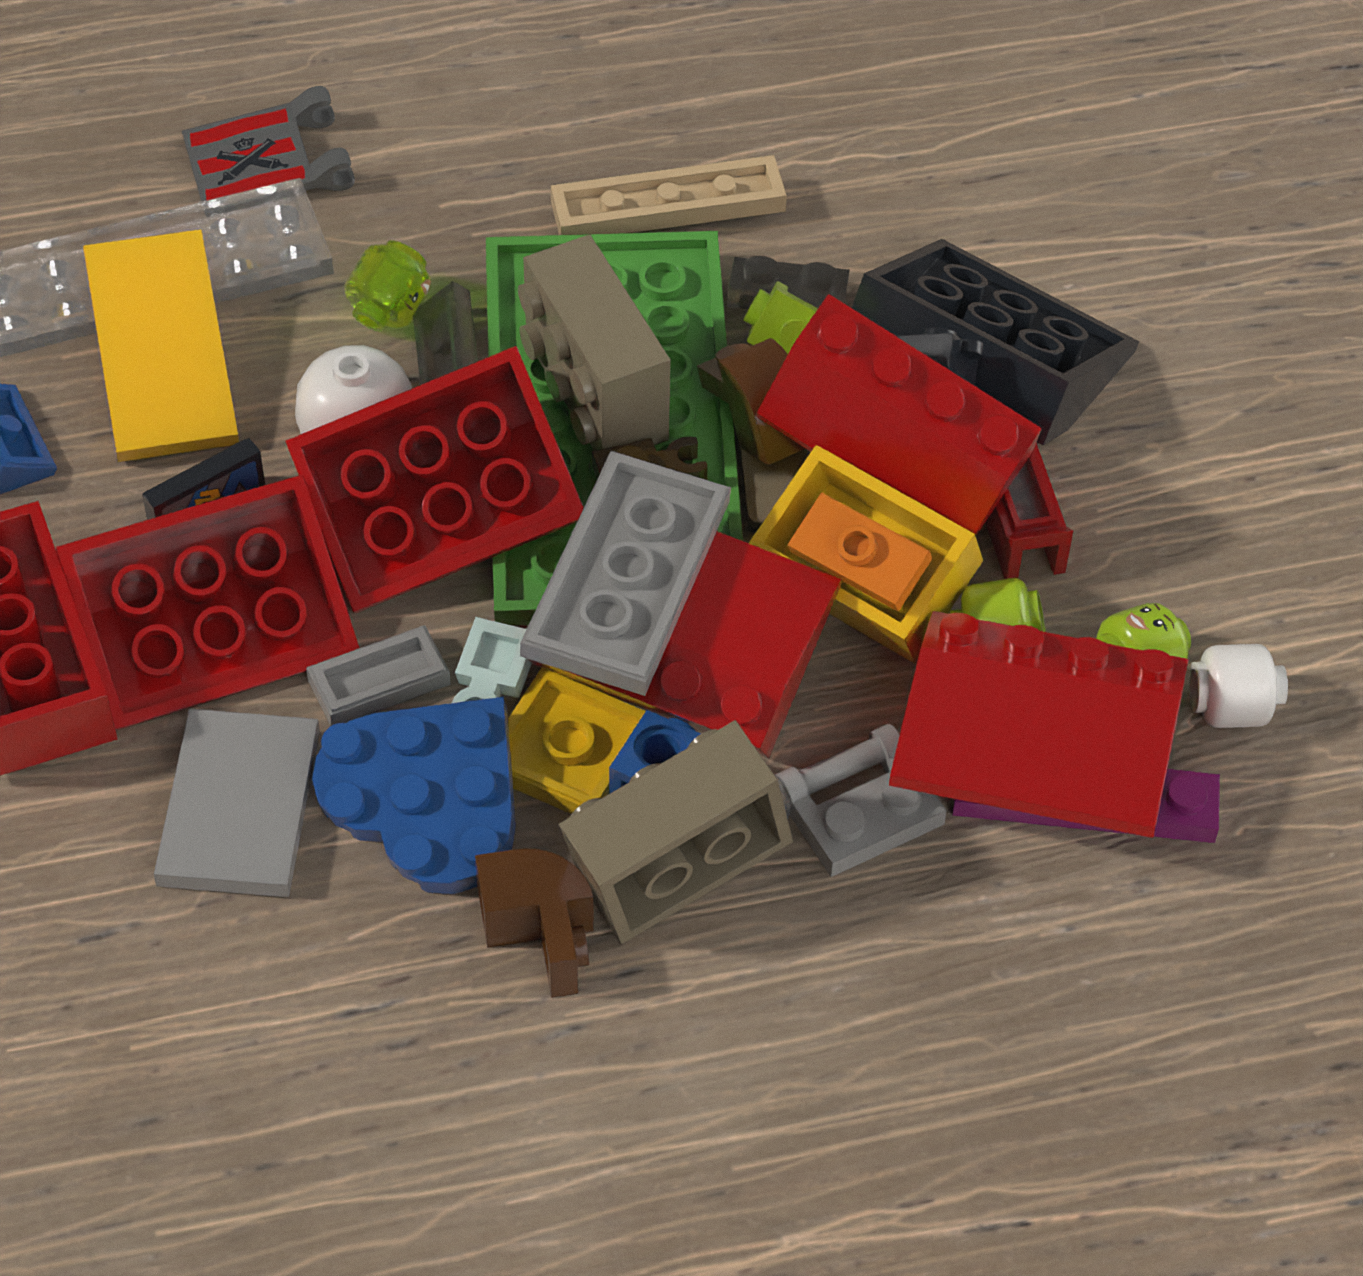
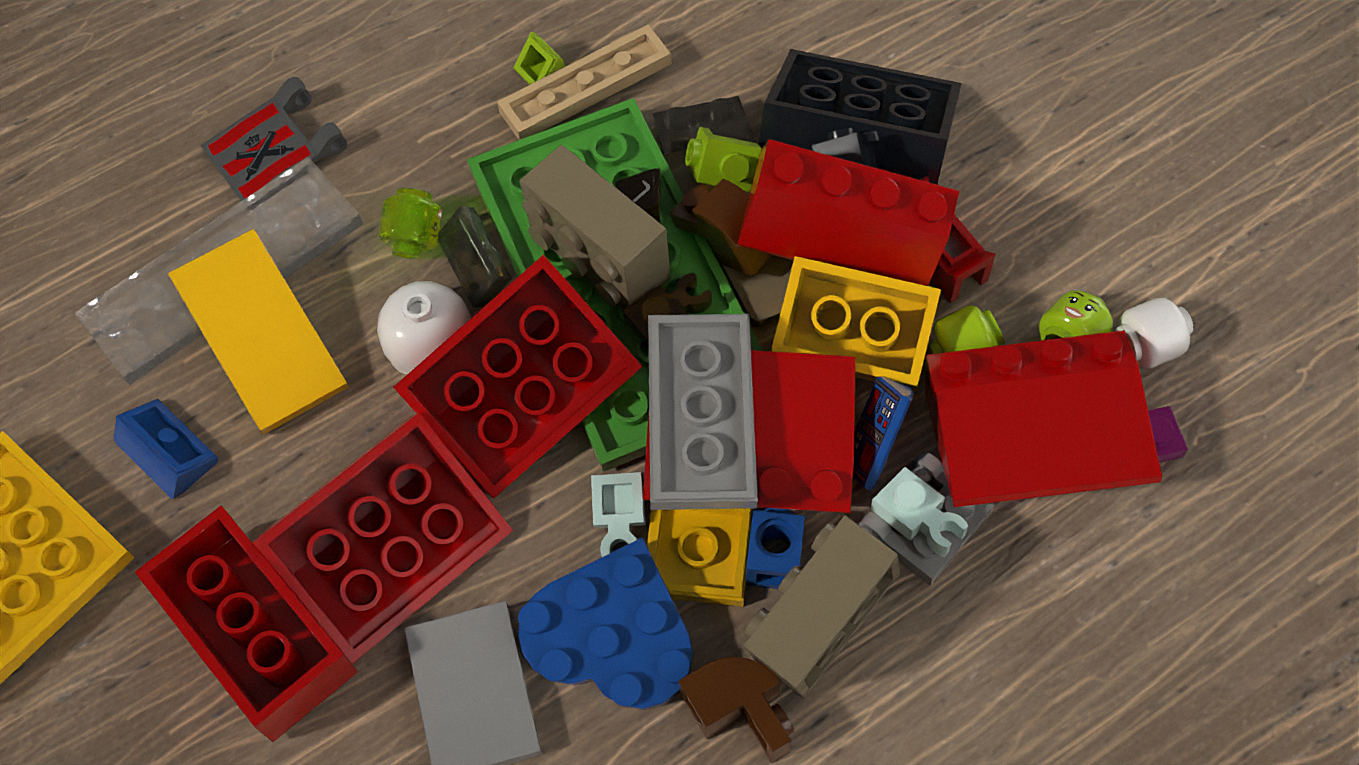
camera: 15 degrees left, 10 degrees up
black tile [142,438,265,520] -> none
light grey tile [306,625,451,726] -> none
orange plate [787,492,932,612] -> none
none -> lime slope [513,32,566,85]
none -> dark brown slope [615,168,661,223]
none -> slope [853,376,914,491]
none -> light aqua plate [870,467,968,557]

